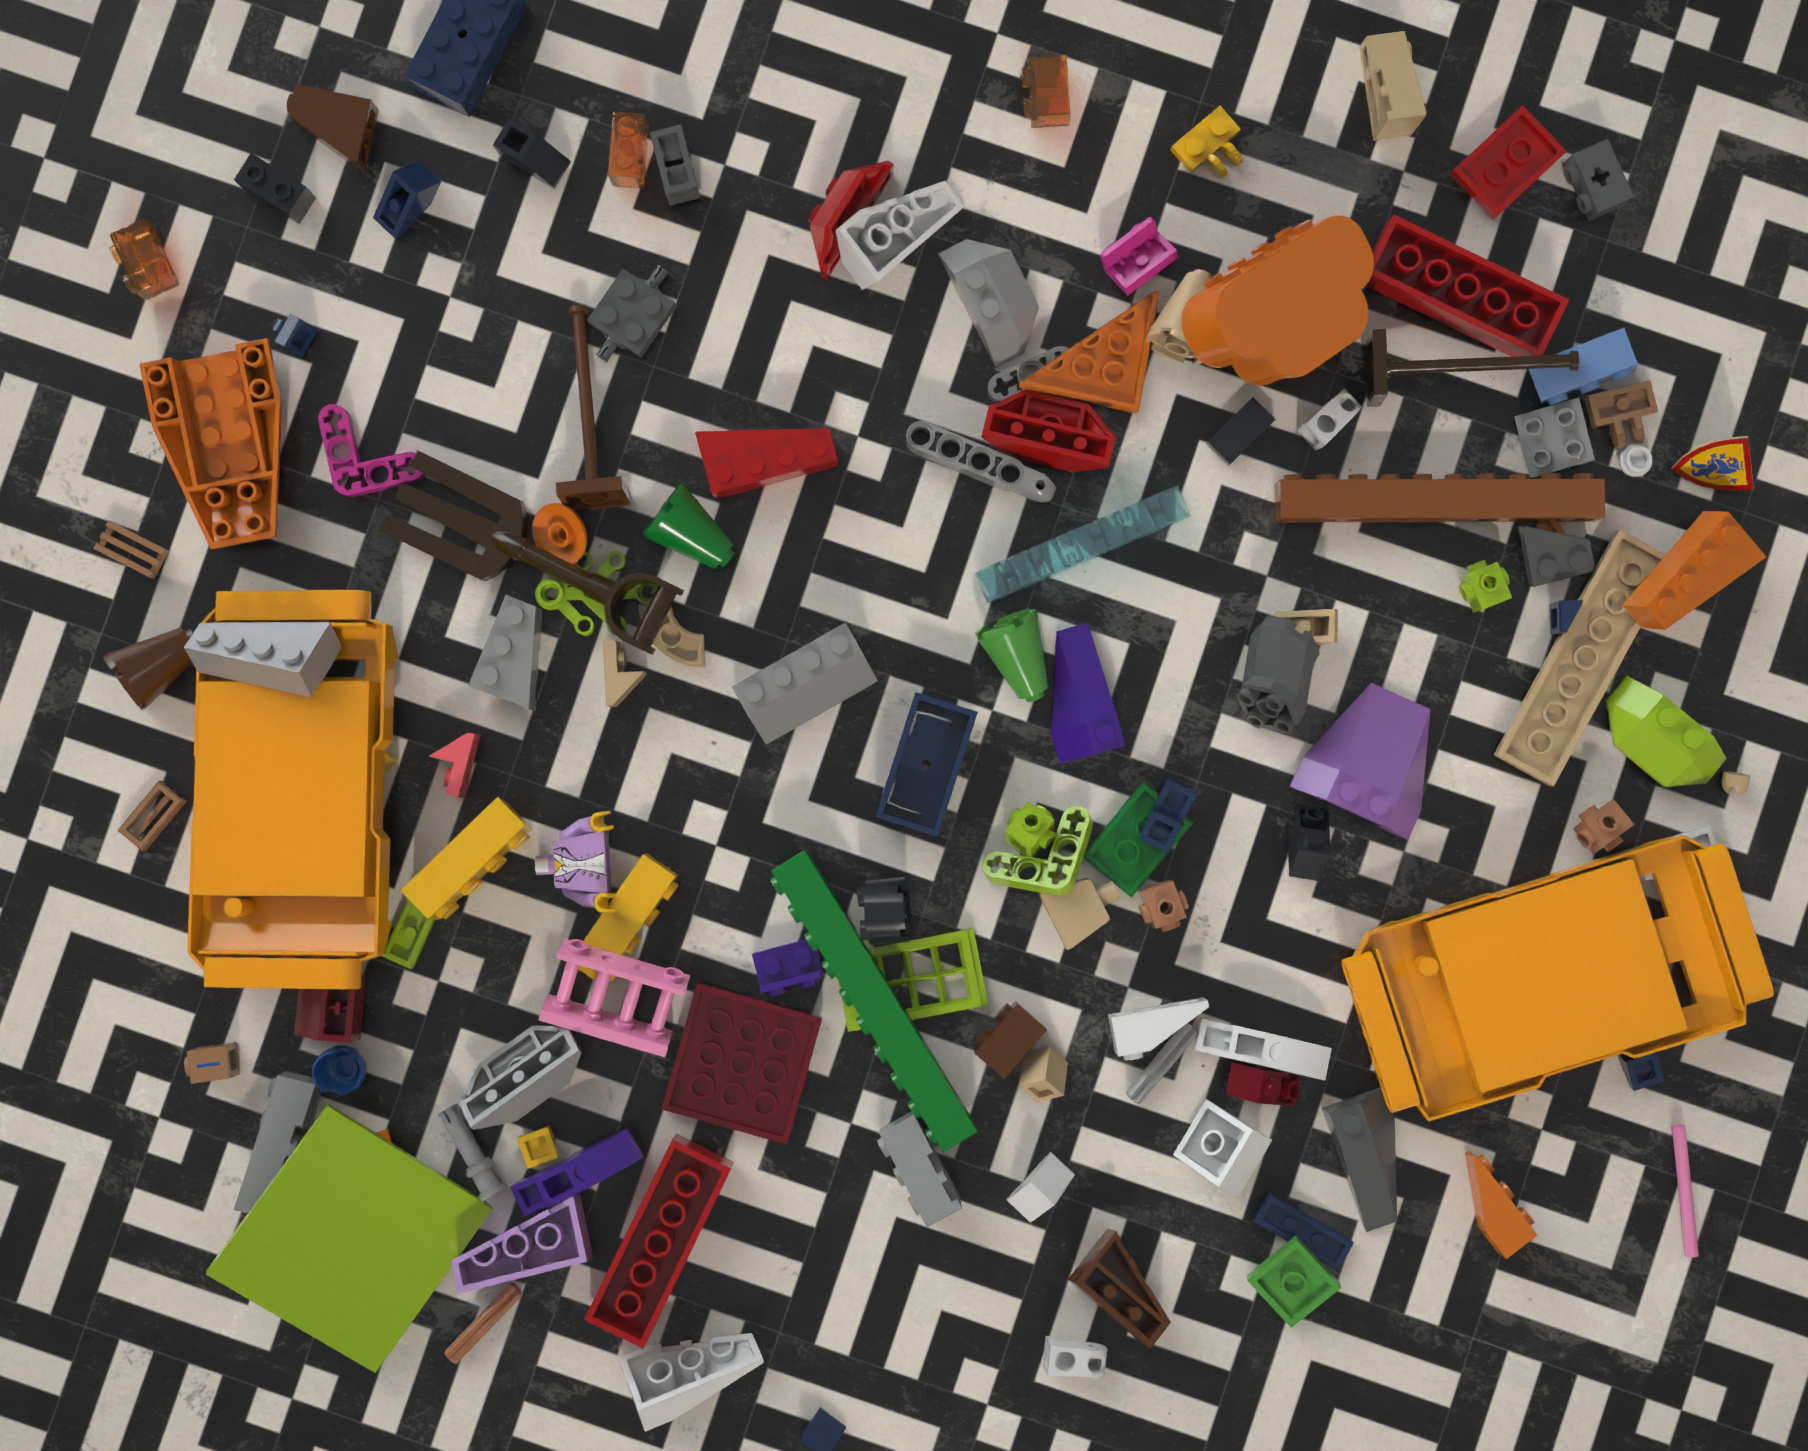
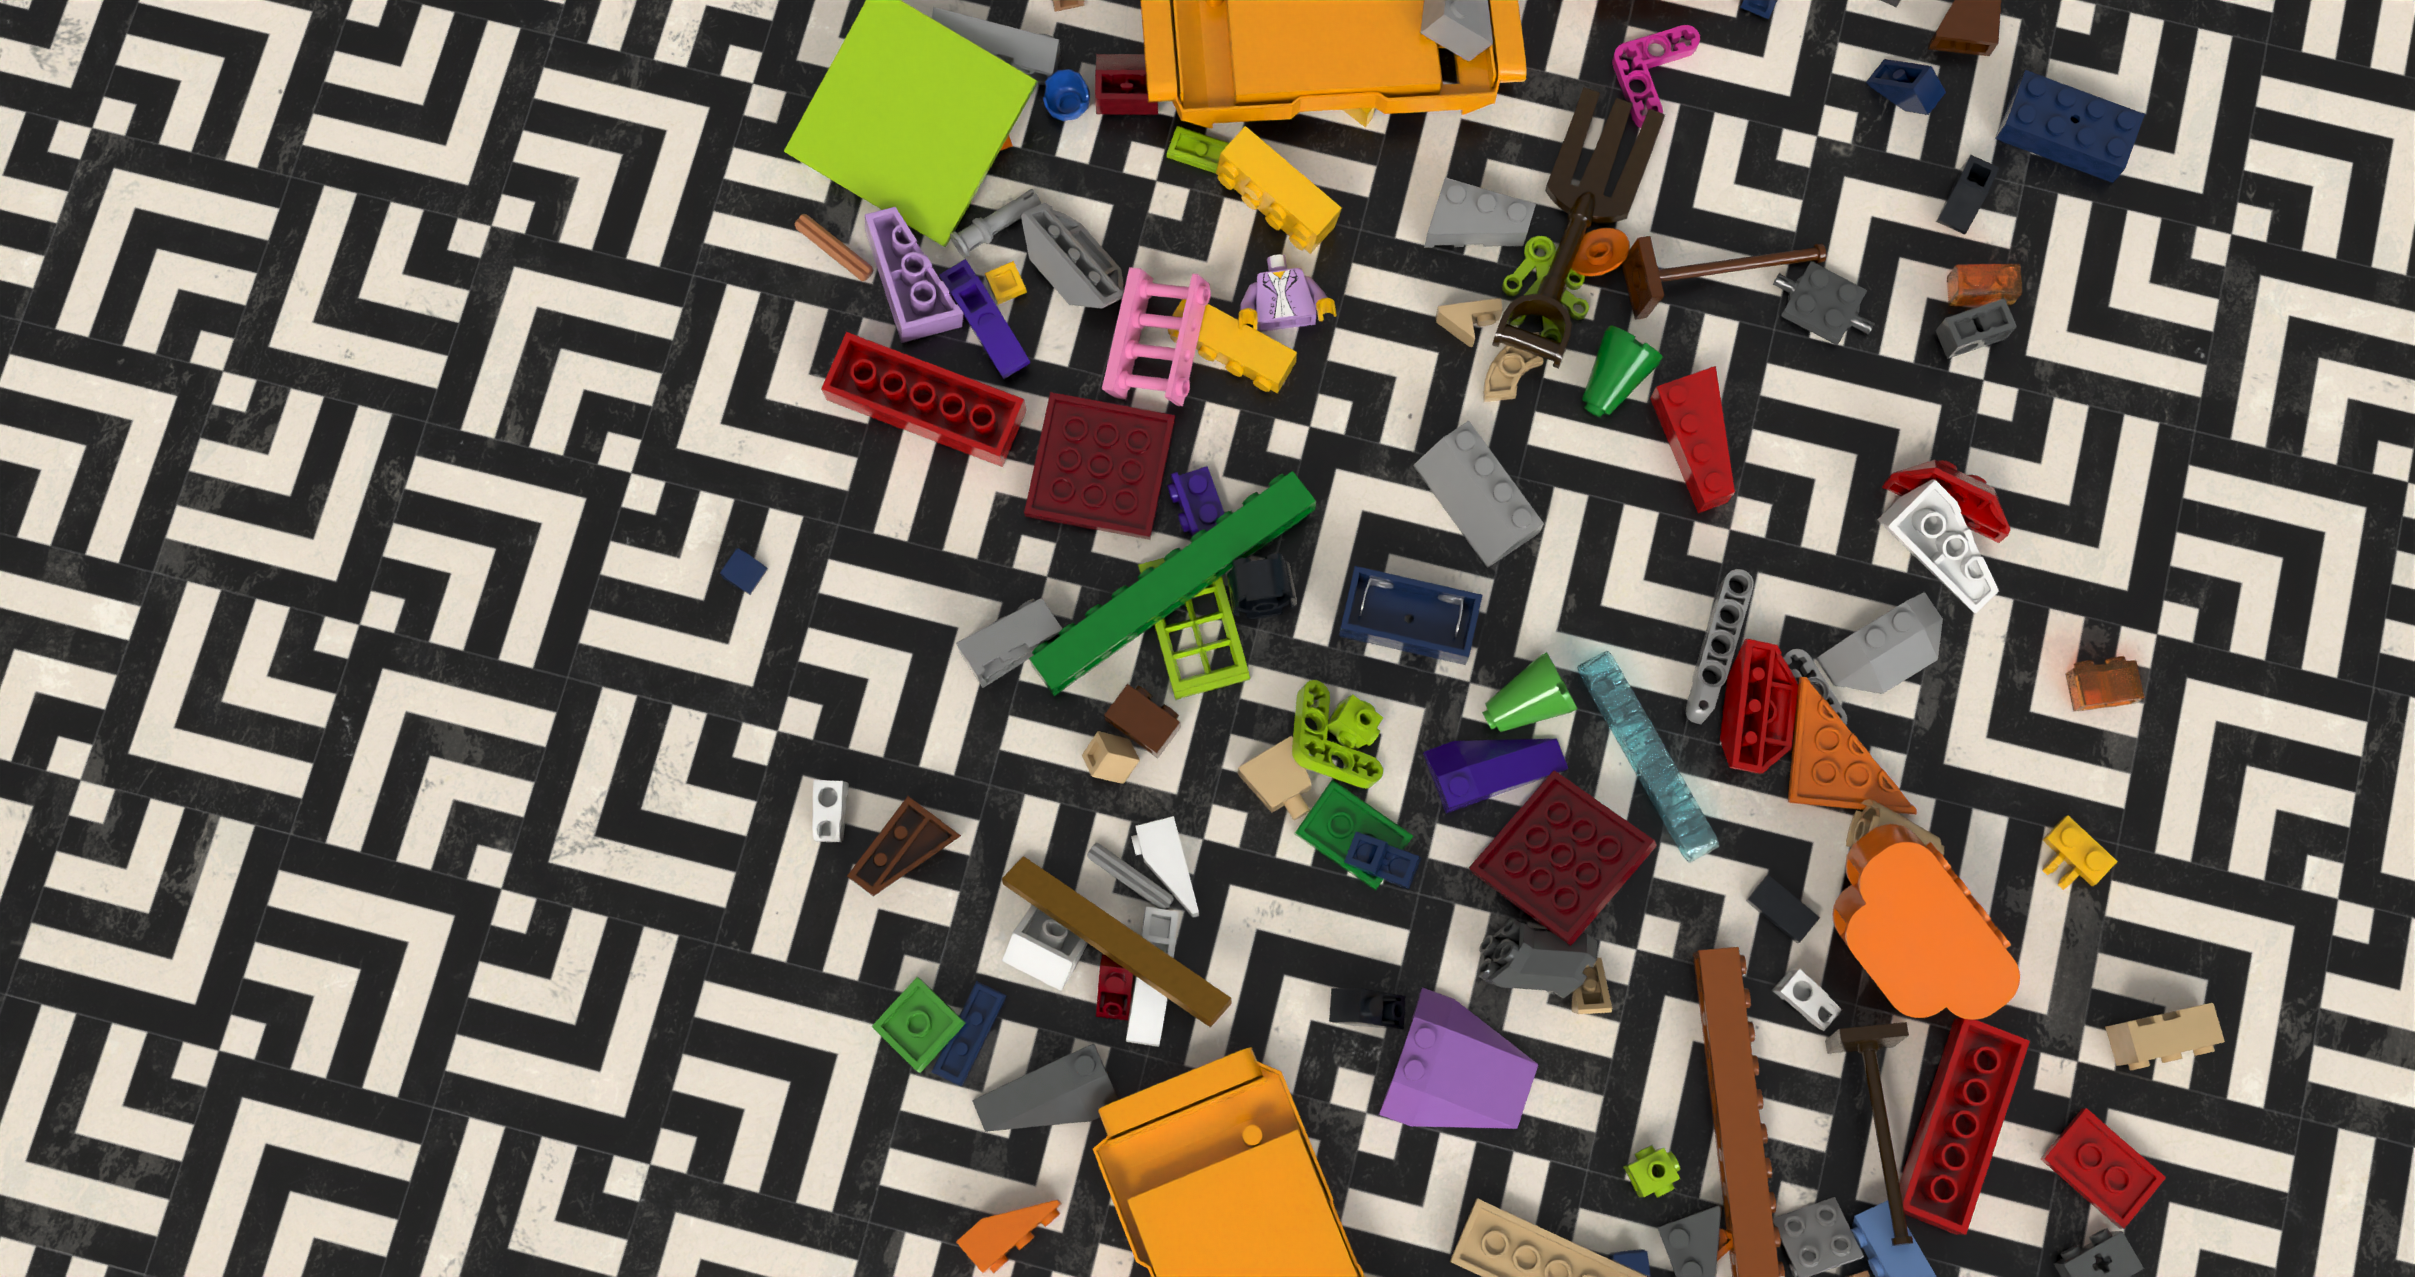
camera: 90 degrees right, 10 degrees down
coral slope [429,733,481,798] -> none
white wedge [619,1333,764,1432] -> none
white slope [1006,1152,1075,1223] -> none
dark pink bracket [1100,217,1179,295] -> none
nougat brick [1139,879,1189,932] -> none
none -> pearl gold tile [1002,856,1232,1028]
none -> dark red plate [1469,770,1657,946]

